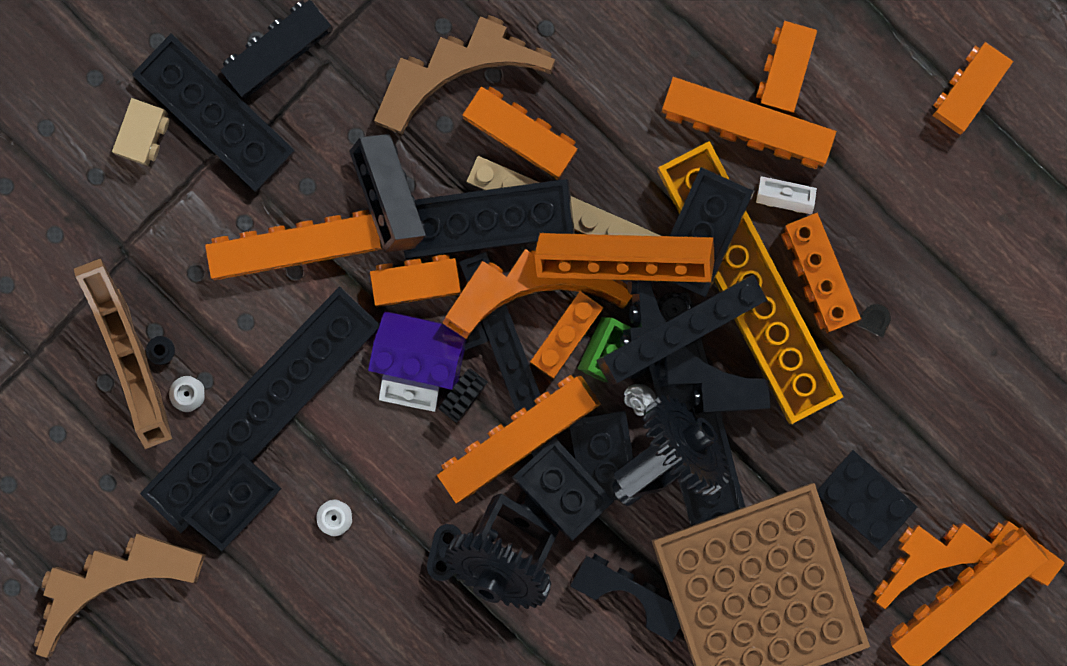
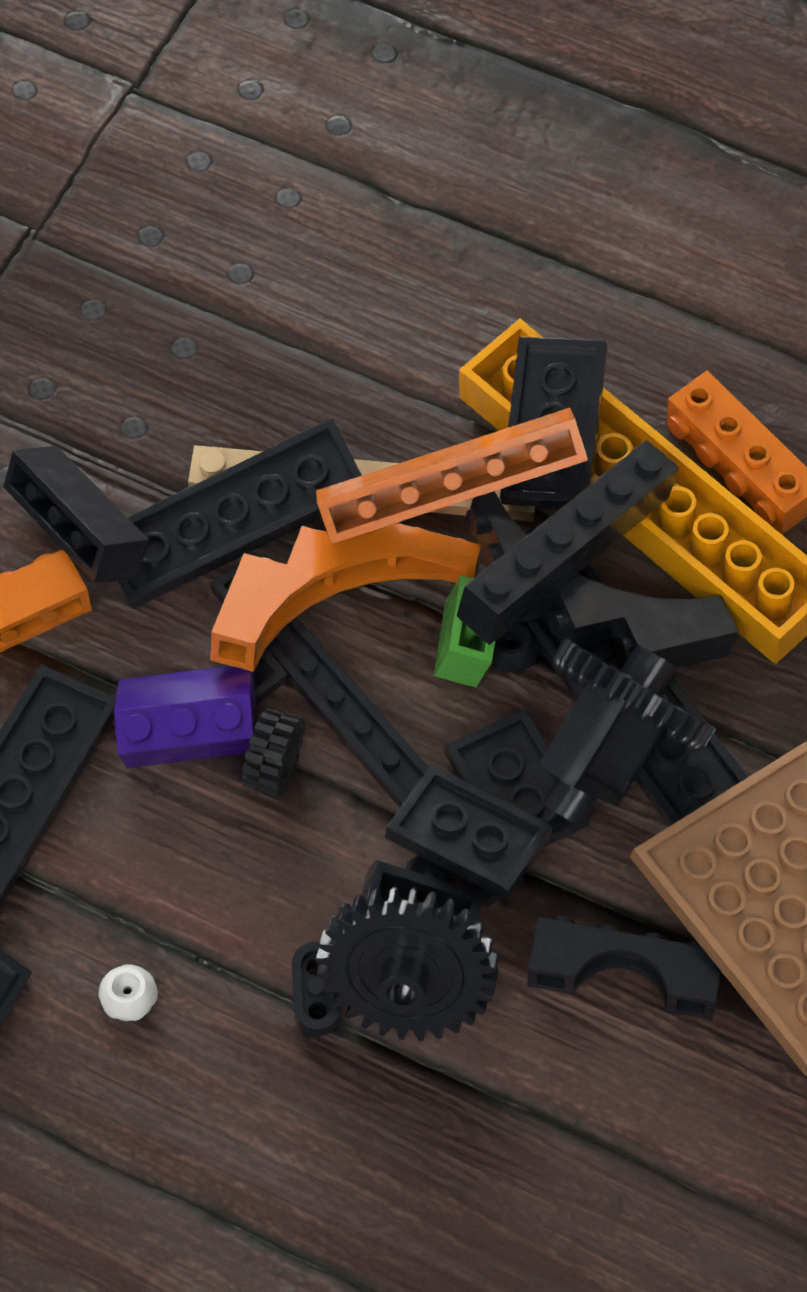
camera: 20 degrees left, 25 degrees down
orange brick [370,254,461,307] -> none
medium nougat arch [374,15,555,135] -> none
white plate [379,374,440,412] -> none
orange brick [437,375,601,504] -> none
orange brick [462,86,578,180] -> none
orange brick [530,291,604,380] -> none
white plate [624,384,656,416] -> none
orange brick [661,77,837,169] -> none
orange brick [756,21,817,116] -> none
white plate [756,176,817,214] -> none

